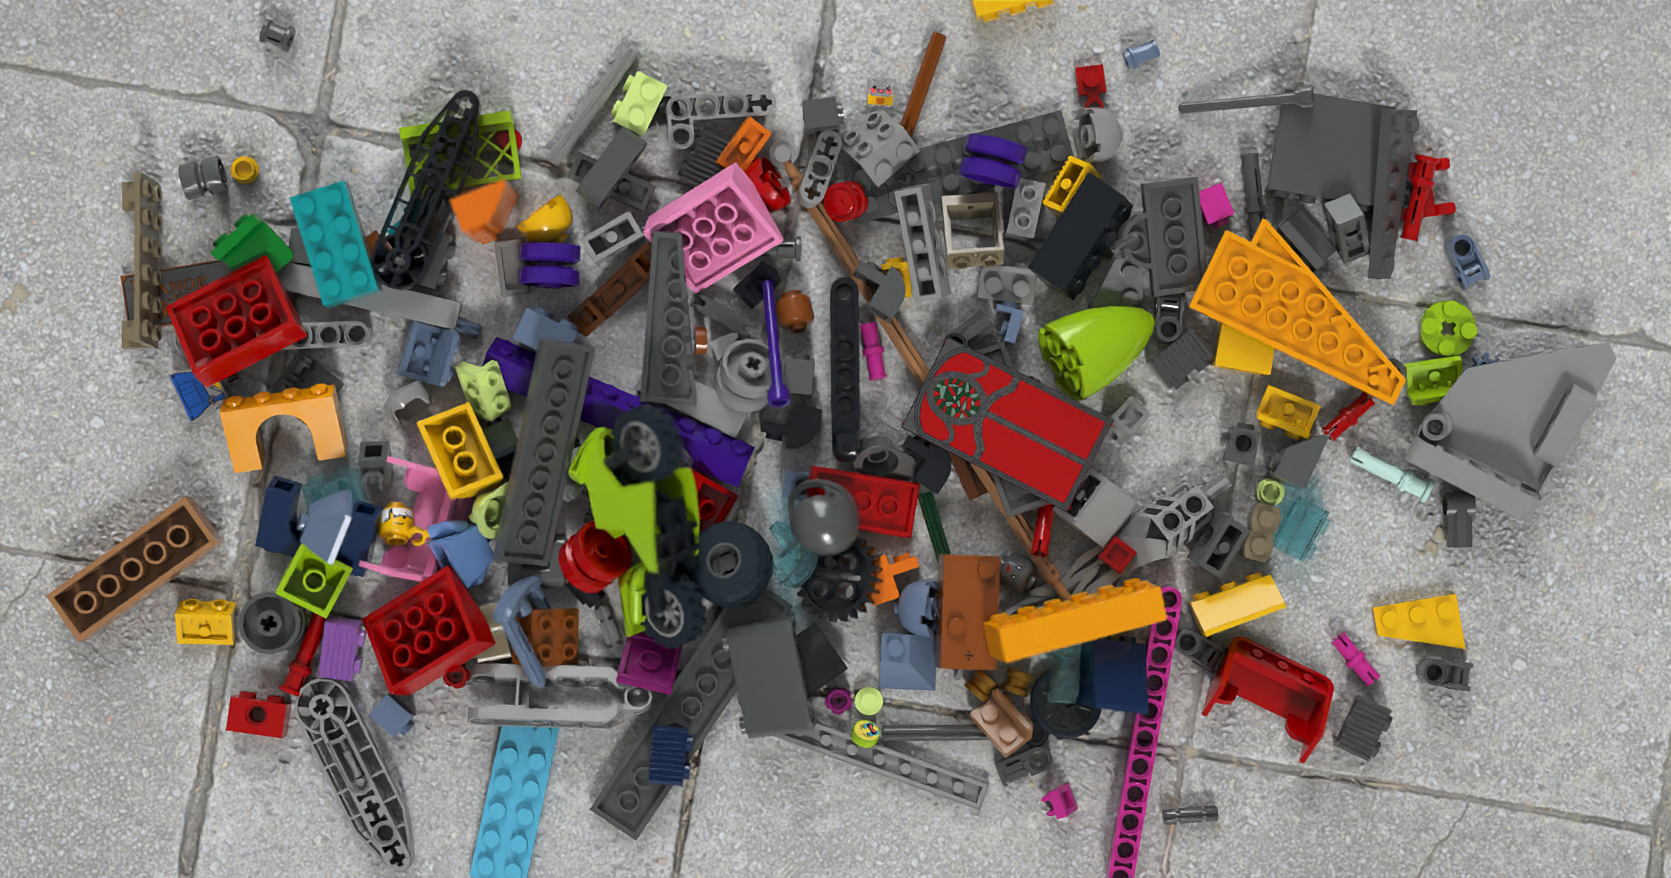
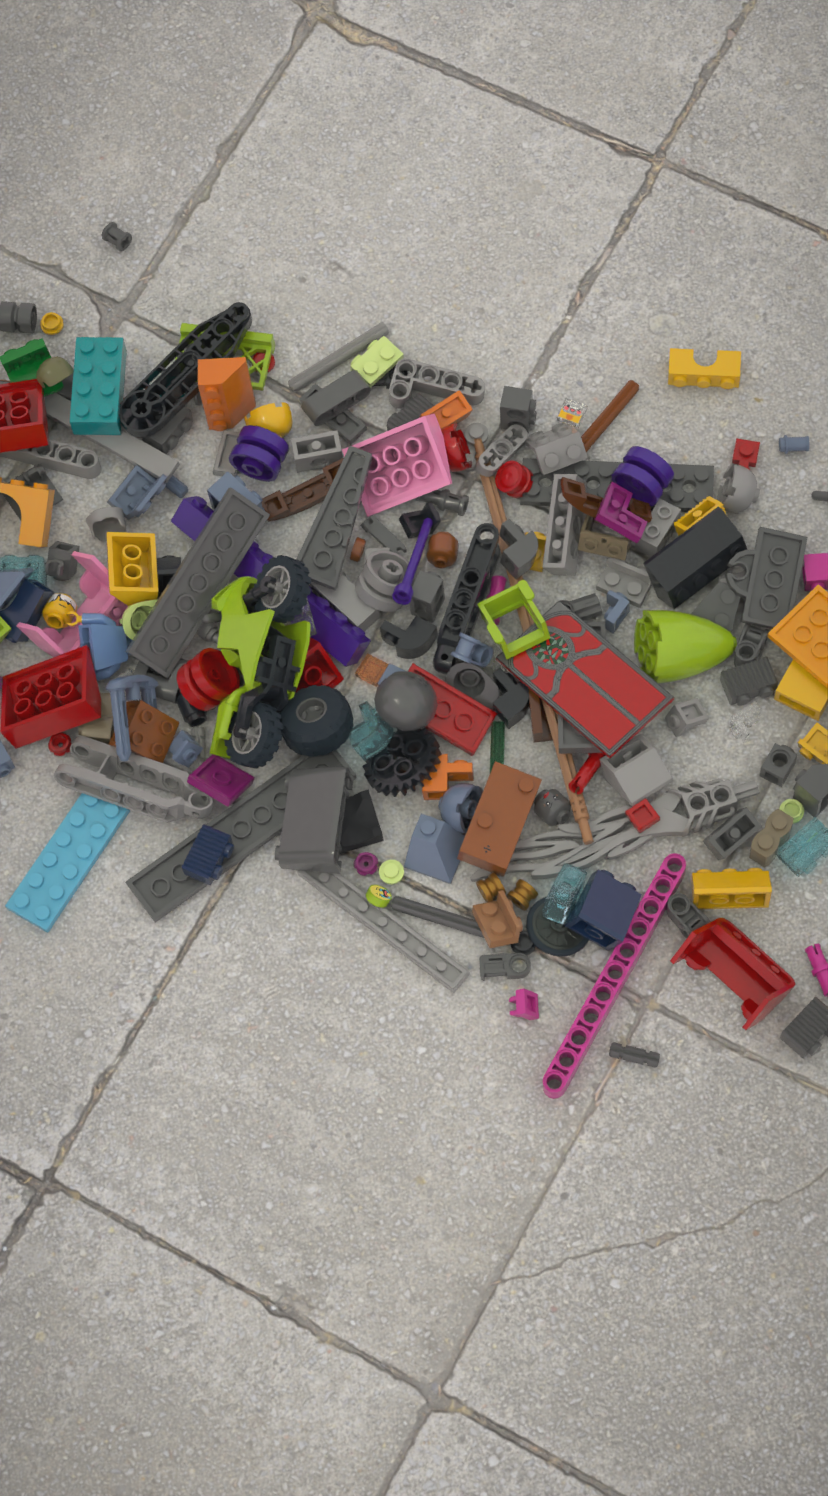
camera: 30 degrees right, 20 degrees down
yellowish green bracket [455,360,512,422] -> none
light orange brick [983,578,1167,663] -> none
none -> olive hair [36,356,74,388]
none -> sand blue bracket [169,730,203,768]
none -> clear orange tile [355,653,389,687]
none -> sand blue piece [451,632,493,667]
none -> lime piece [477,580,550,660]
none -> reddish brown slope [560,477,652,523]
none -> magenta plate [595,482,647,543]

